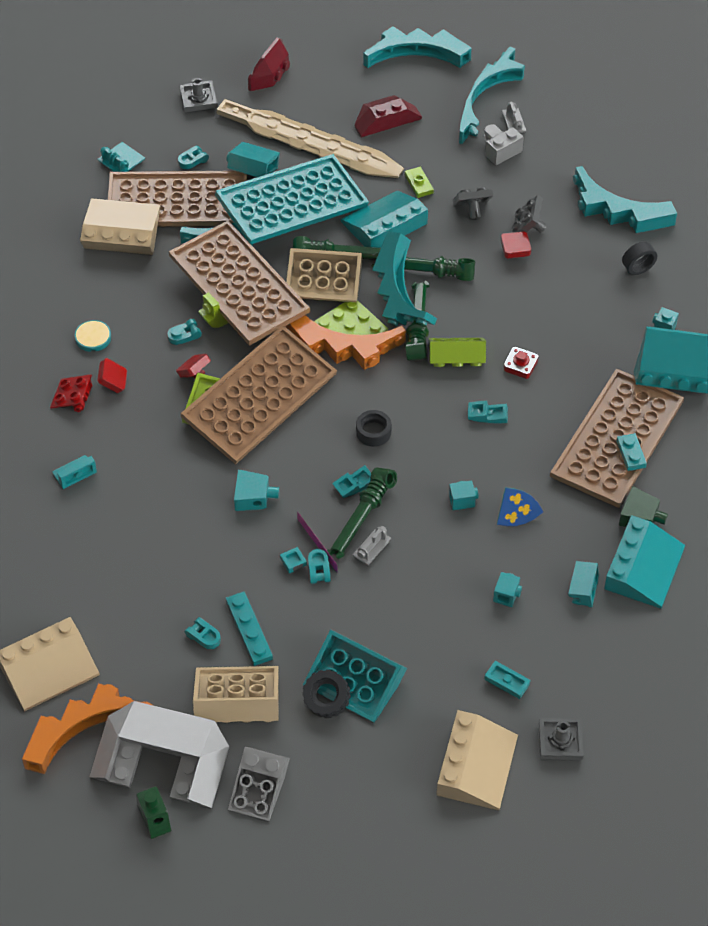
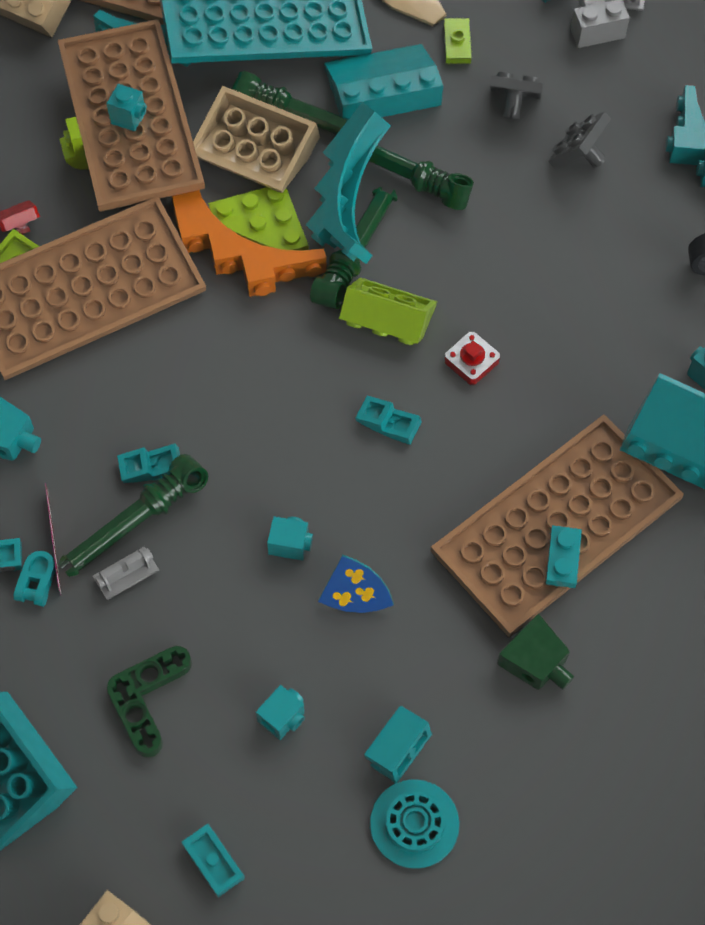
camera: 20 degrees right, 10 degrees up
teal plate [167,319,202,345] -> none
black tyre [356,410,392,447] -> none
piece [501,231,531,259] -> none
teal slope [604,515,685,609] -> none
none -> teal brick [106,83,147,132]
none -> dark green beam [107,646,192,758]
none -> teal wheel [370,780,459,868]

